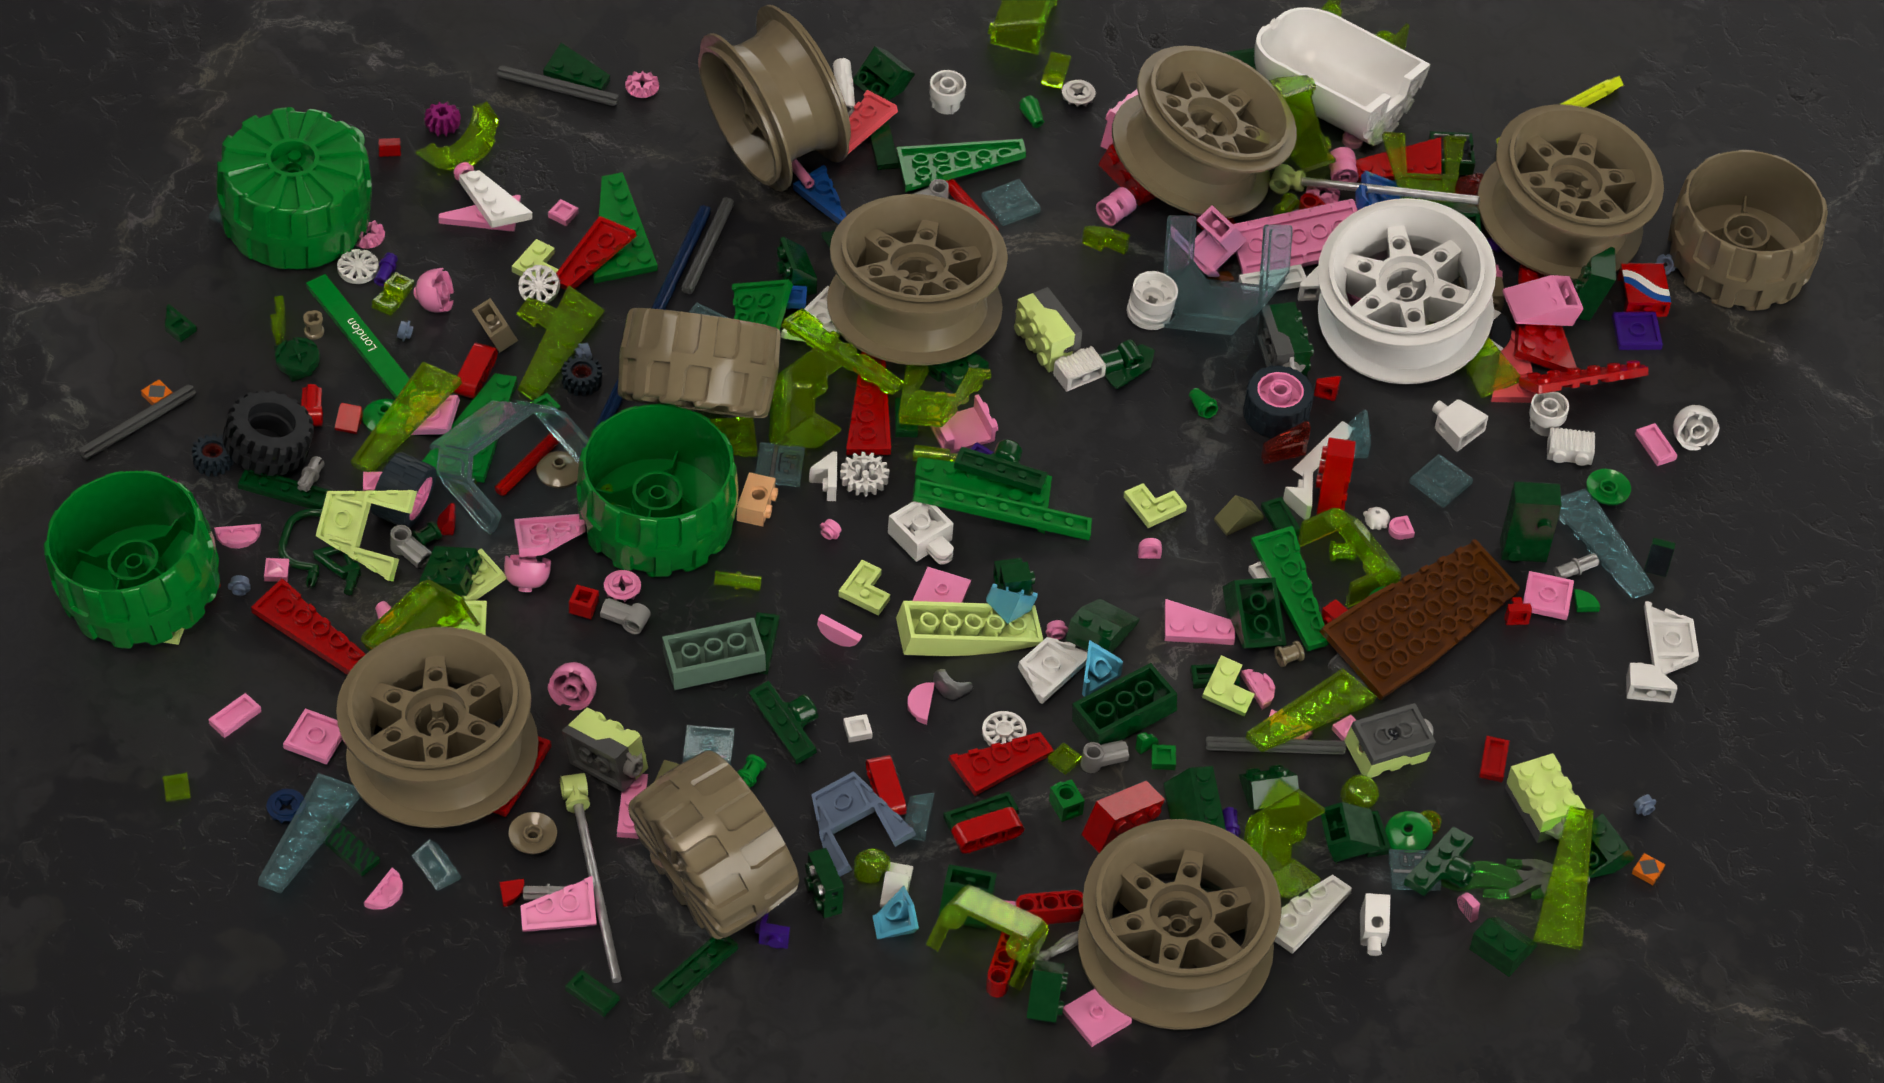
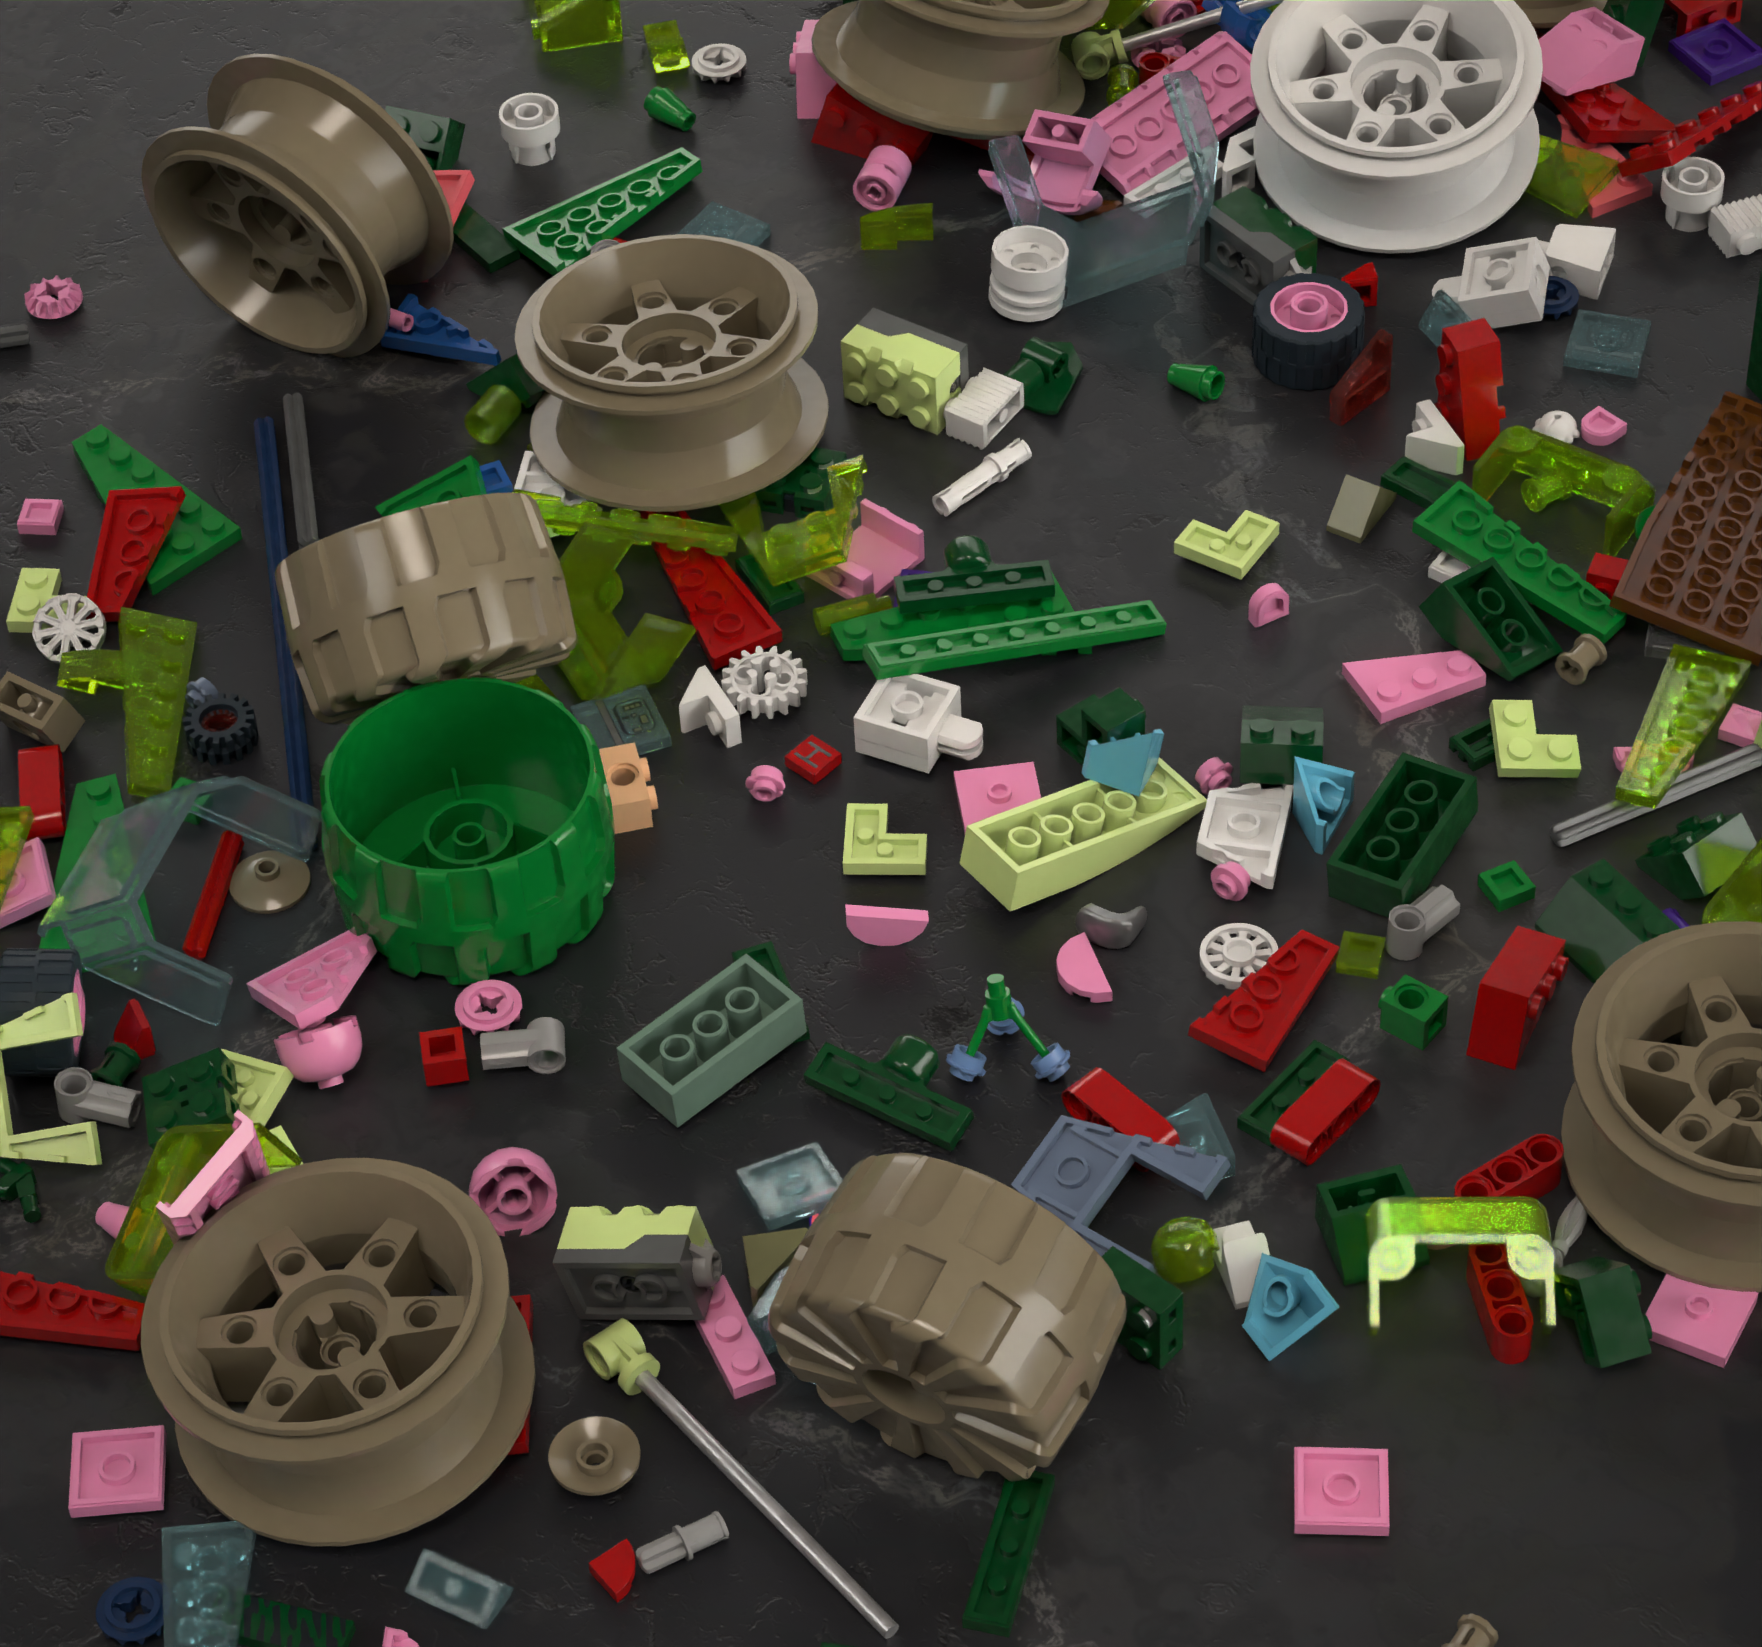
camera: 20 degrees left, 5 degrees down
bright pink wing [520,876,597,932] -> none
clear neon green pin [714,570,762,591] -> none
dark purple bracket [755,913,790,949] -> none
dark green slope [776,237,817,295] -> none
white tile [843,714,872,743] -> none
green tile [1135,732,1159,755] -> none
bright pink tile [1240,669,1275,710] -> none
white sticker [1292,421,1356,476] -> none
none -> bright pink ladder [155,1110,270,1244]
none -> clear neon green piece [464,385,522,444]
none -> red tile [785,735,842,785]
none -> white pin [932,438,1032,517]
none -> plant [946,974,1070,1082]
none -> bright pink plate [1211,861,1251,901]
none -> bright pink plate [1294,1447,1390,1536]
none -> white brick [1432,237,1550,328]
none -> dark blue gear [1542,276,1579,320]

